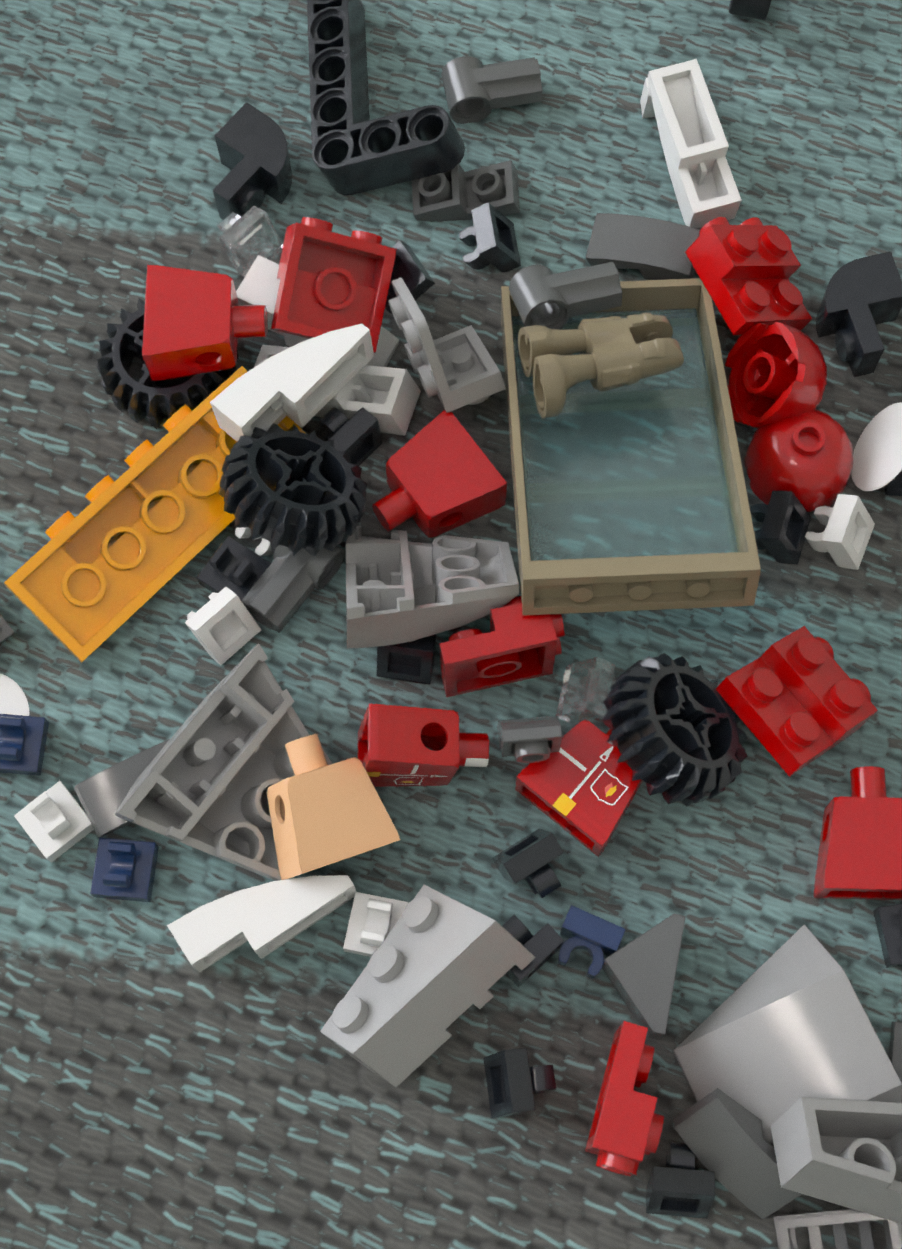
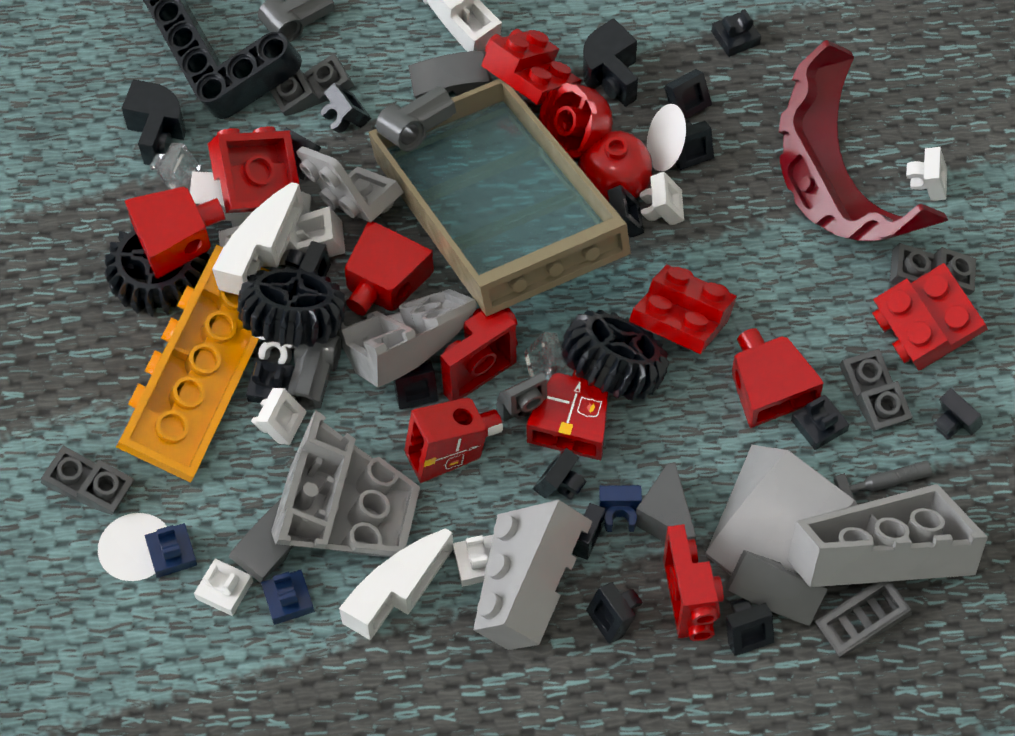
camera: 25 degrees left, 10 degrees down
light nougat torso [267,734,400,880] -> none
dark tan piece [518,313,684,419] -> none

